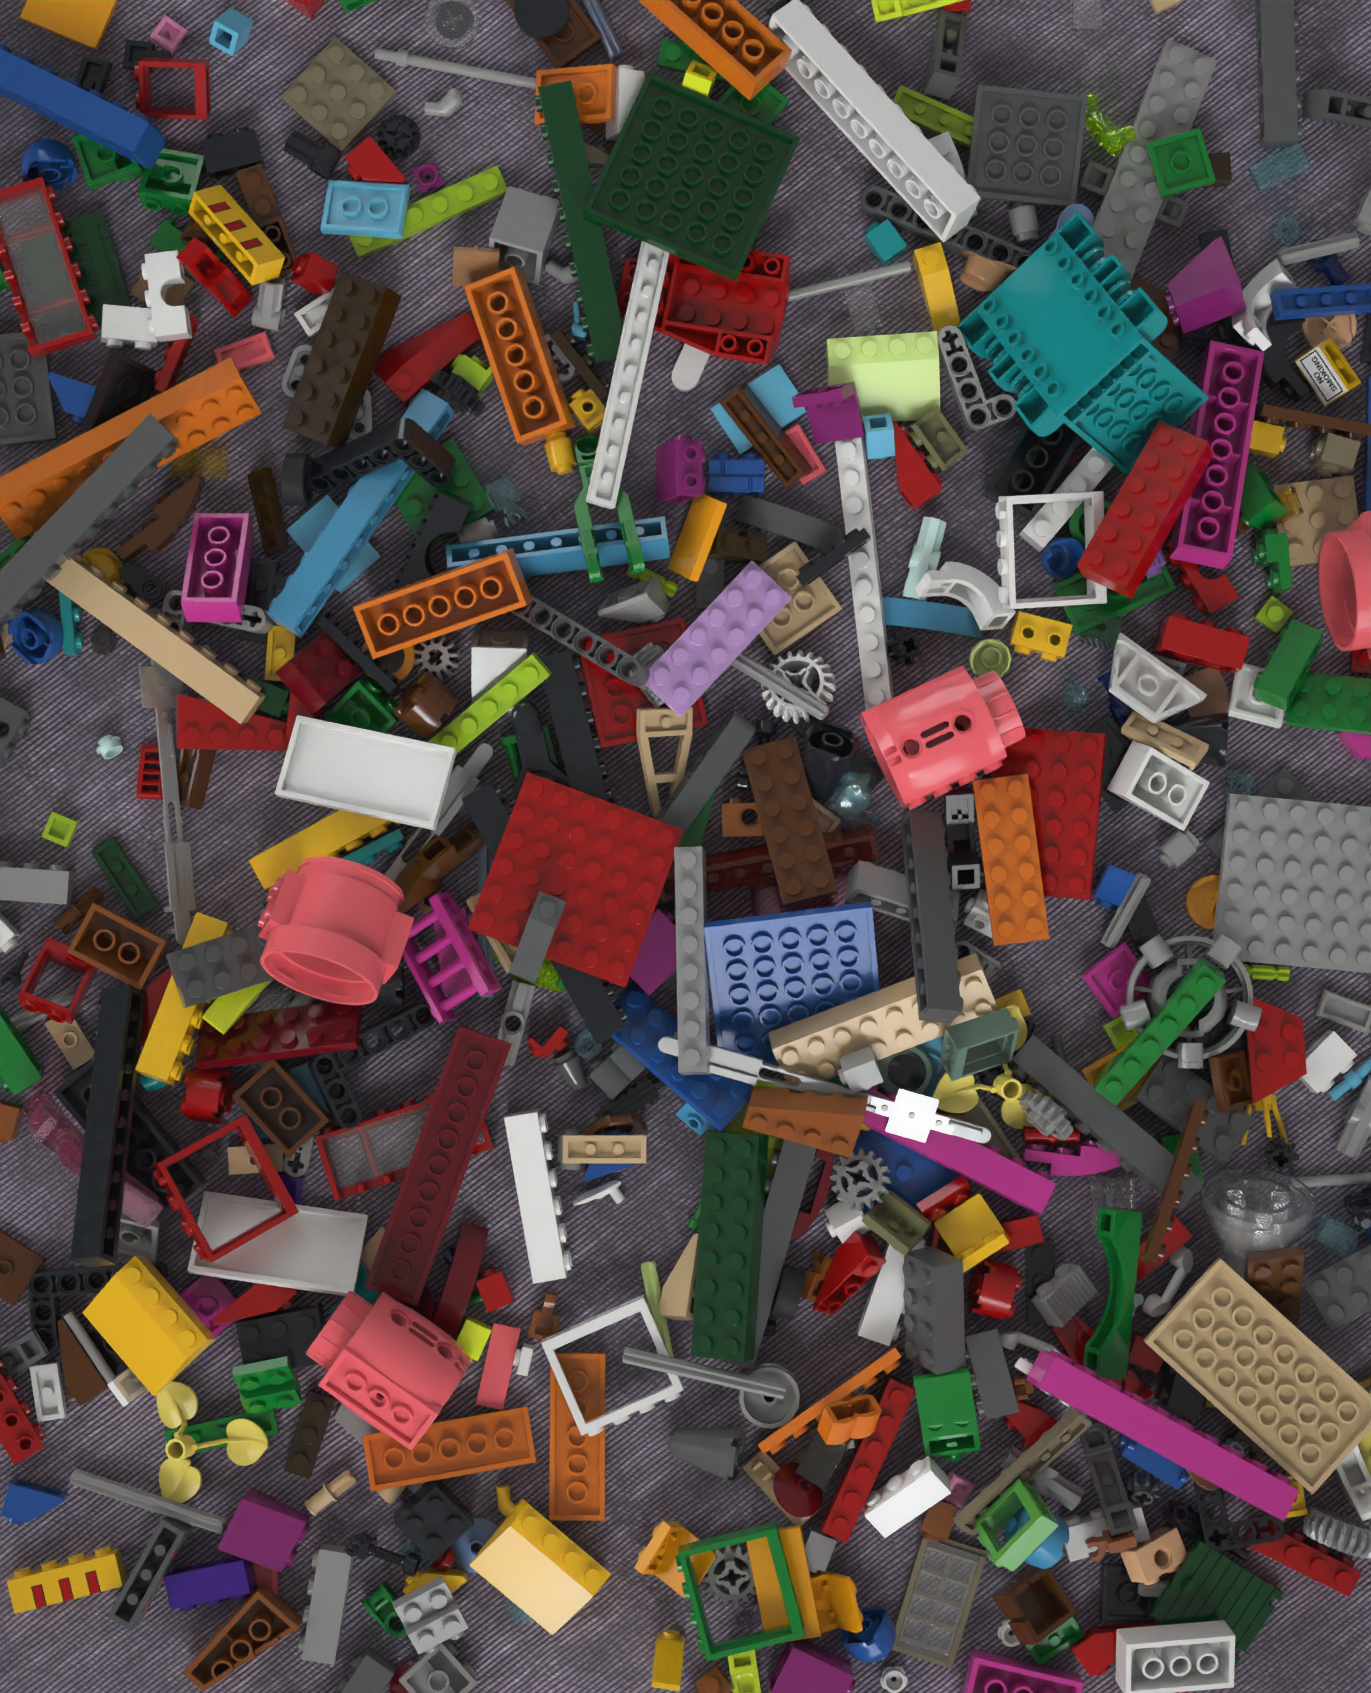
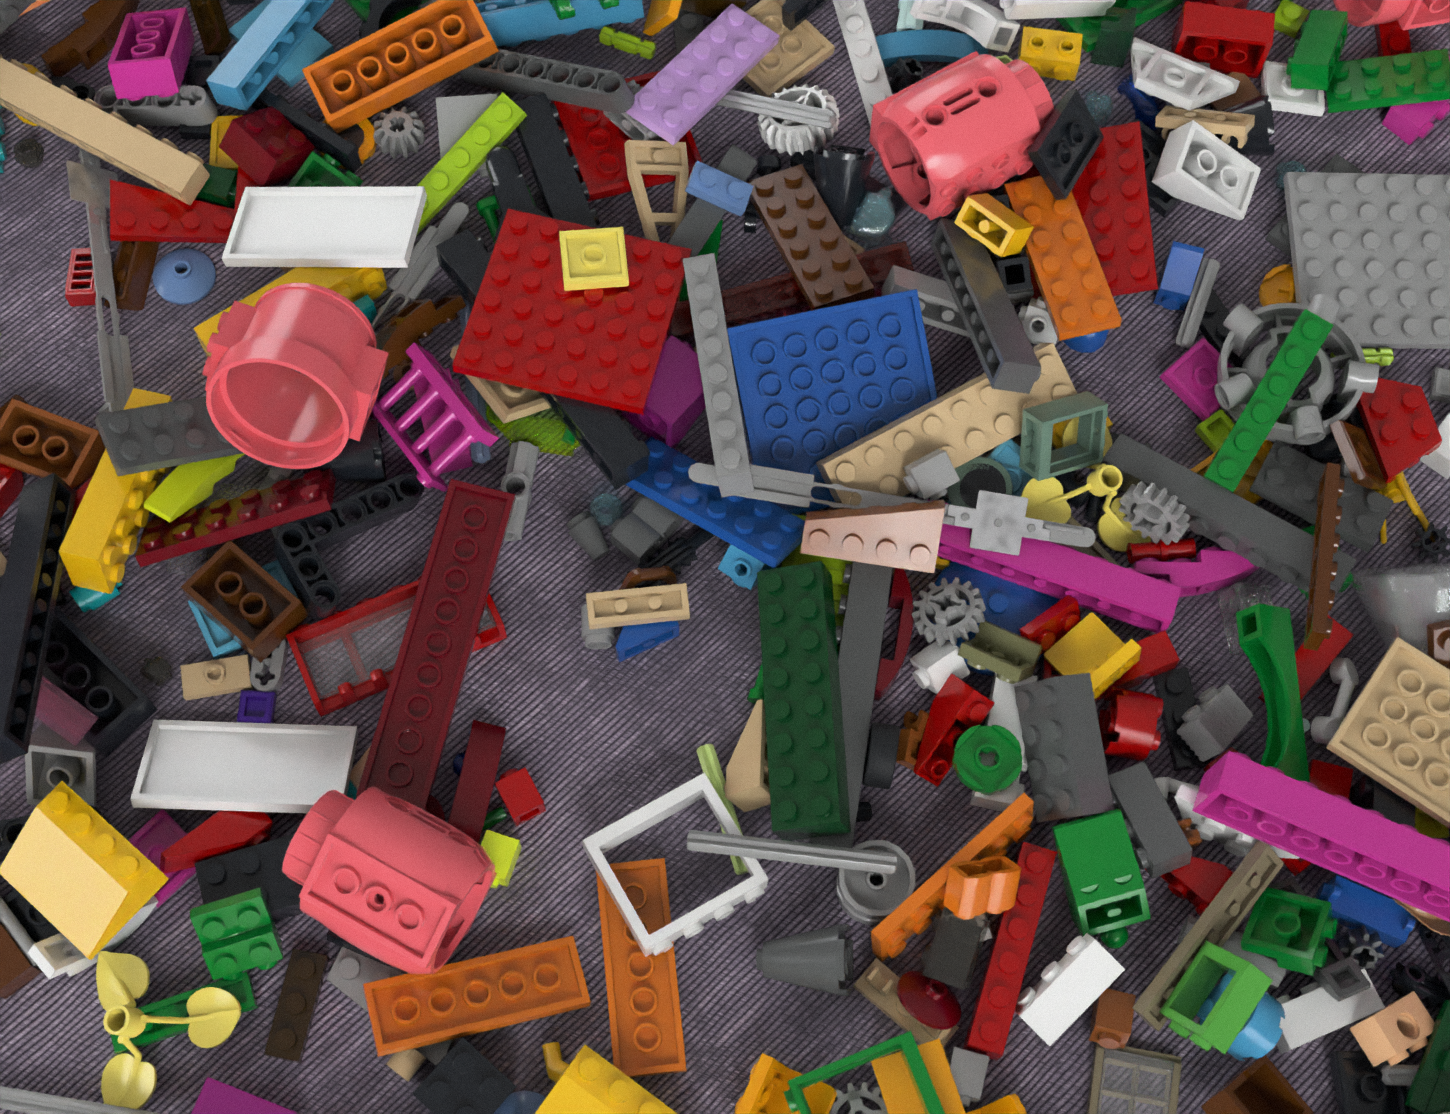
camera: 10 degrees left, 20 degrees down
dark green tile [91,836,160,921] -> none
light aqua plate [96,735,123,759] -> none
red window [153,1115,299,1263] -> none
red brick [180,1067,235,1125] -> none
tan axle [304,1469,356,1516] -> none
reddish brown brick [392,671,458,738] -> none
coral tile [476,1322,521,1410] -> none
white brick [504,1108,572,1284] -> none
dark grey slope [509,891,567,983] -> none
white plate [513,1343,534,1376] -> none
red bracket [526,1025,570,1058] -> none
dark orange plate [528,1290,561,1341] -> none
white bar [572,1180,625,1206] -> none
light grey slope [597,576,670,623] -> none
dark orange brick [721,798,764,838] -> none
bright pink tile [943,1471,975,1508] -> none
dark orange plate [1085,1530,1137,1561] -> none
light grey brick [1158,828,1200,869] -> none
none -> medium blue dish [153,248,216,305]
none -> light yellow tile [559,227,629,291]
none -> medium blue plate [685,160,753,217]
none -> green plate [952,724,1023,796]
none -> yellow brick [954,193,1034,257]
none -> black plate [1027,89,1104,200]
none -> green plate [1241,887,1337,976]

